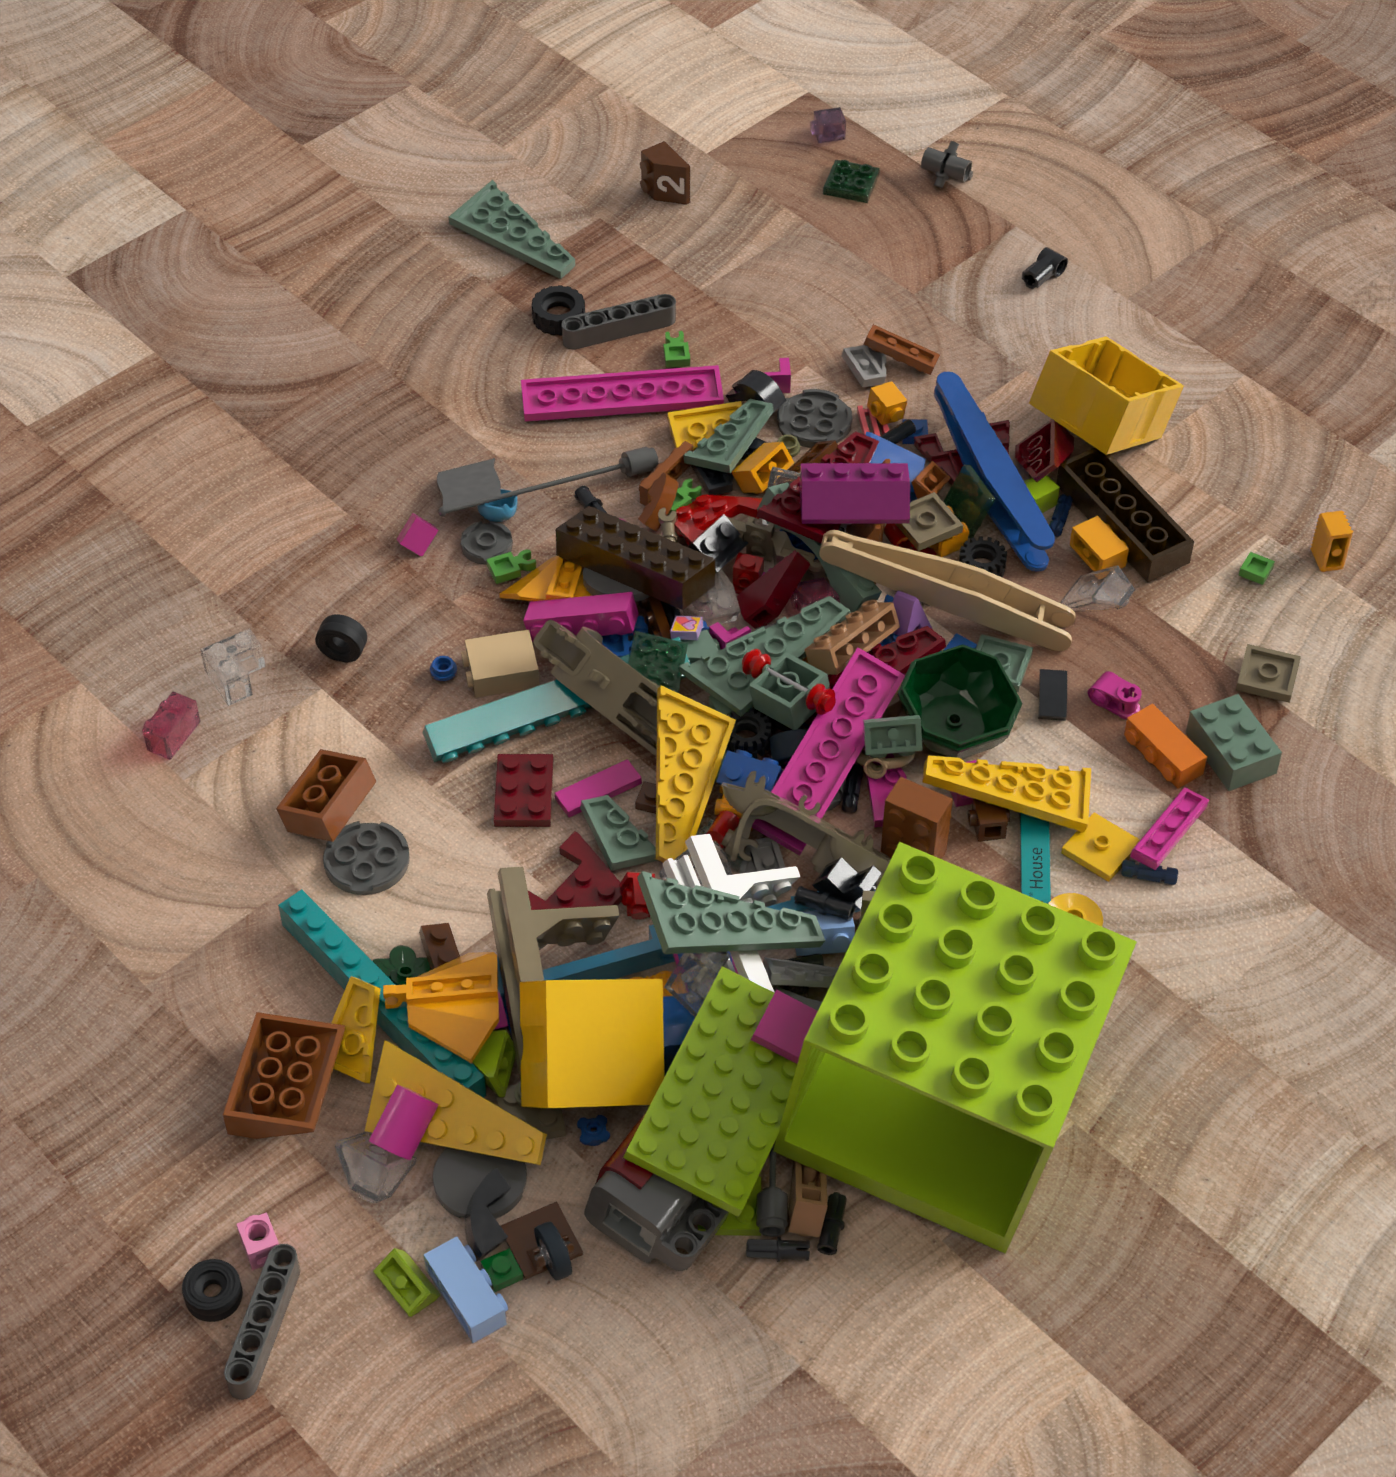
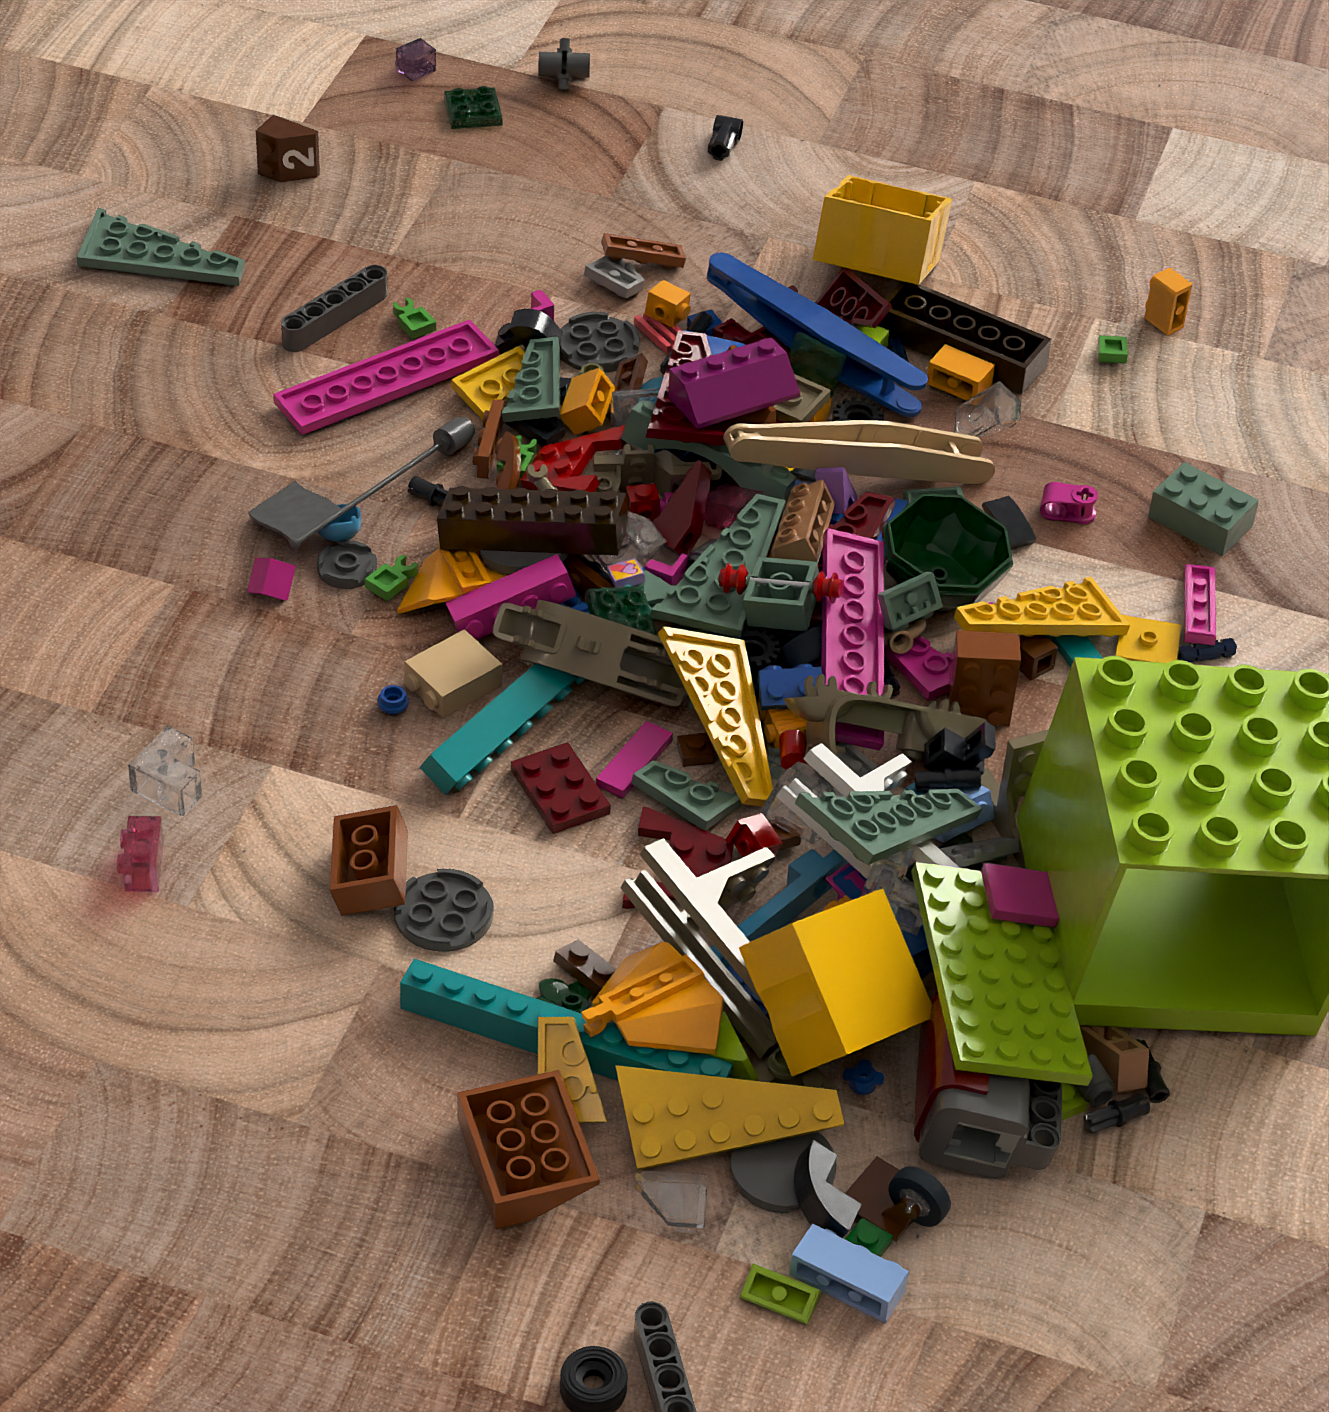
camera: 30 degrees left, 5 degrees down
bright pink brick [236,1213,279,1271] -> none
black tyre [315,614,368,663] -> none
dark pink brick [369,1085,439,1161] -> none
black tyre [531,285,585,336] -> none
black plate [688,514,749,574] -> none
orange brick [1124,703,1207,789] -> none
dark tan plate [1236,644,1301,703] -> none

